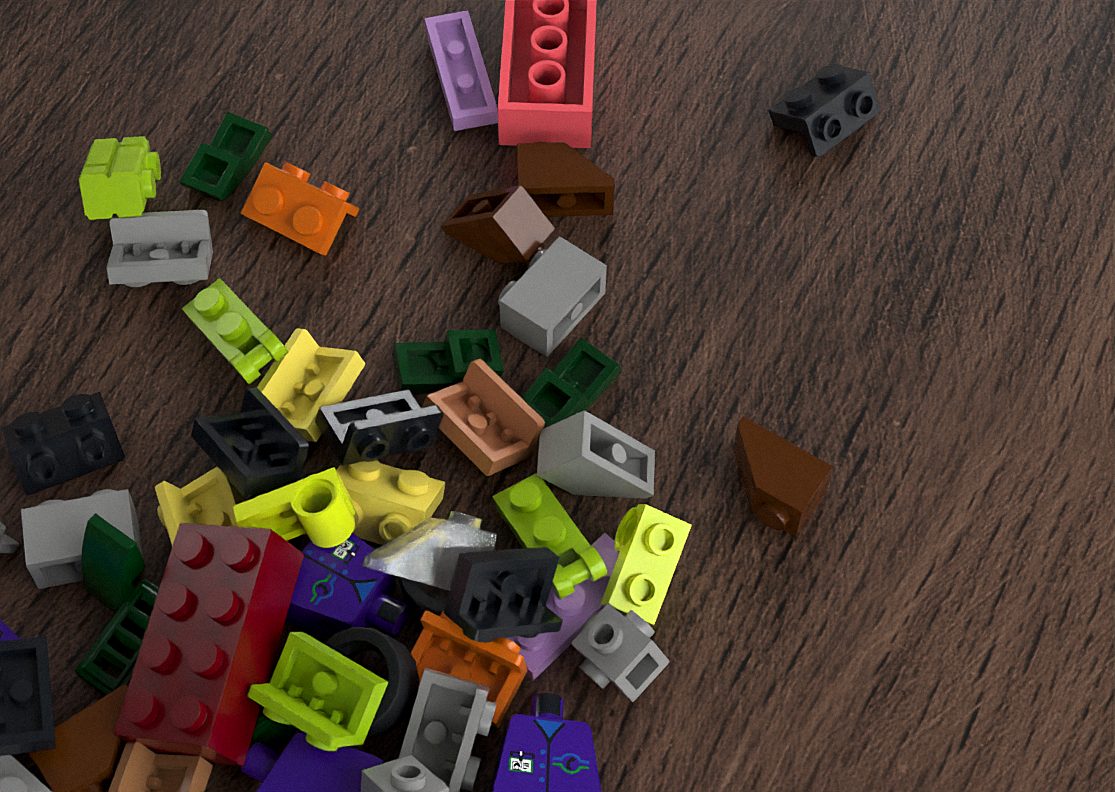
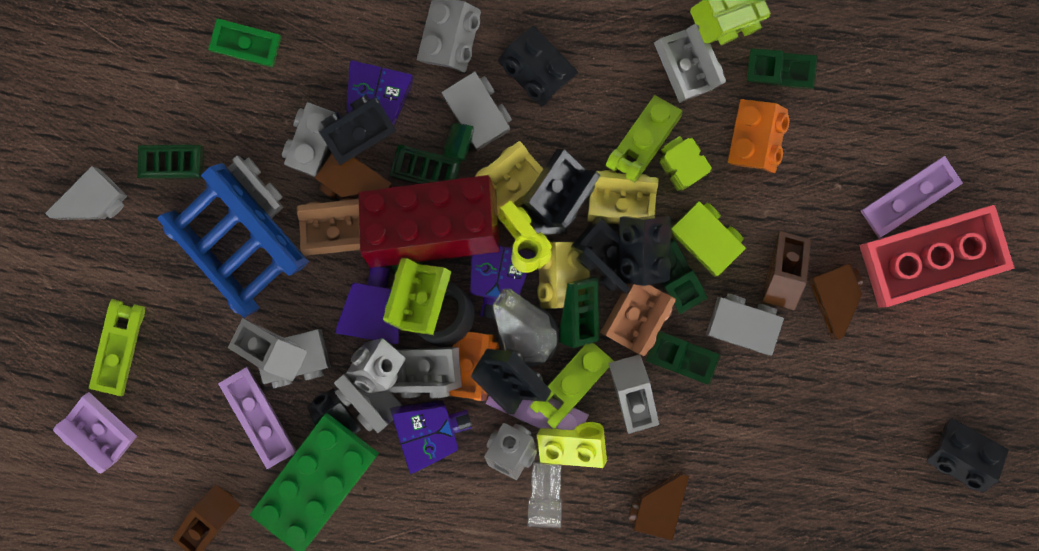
camera: 70 degrees right, 30 degrees up
none -> clear piece [527,462,562,529]
none -> dark green slope [559,276,599,348]
none -> black bracket [619,214,671,286]
none -> lime brick [659,136,712,191]
none -> lime brick [671,201,746,277]

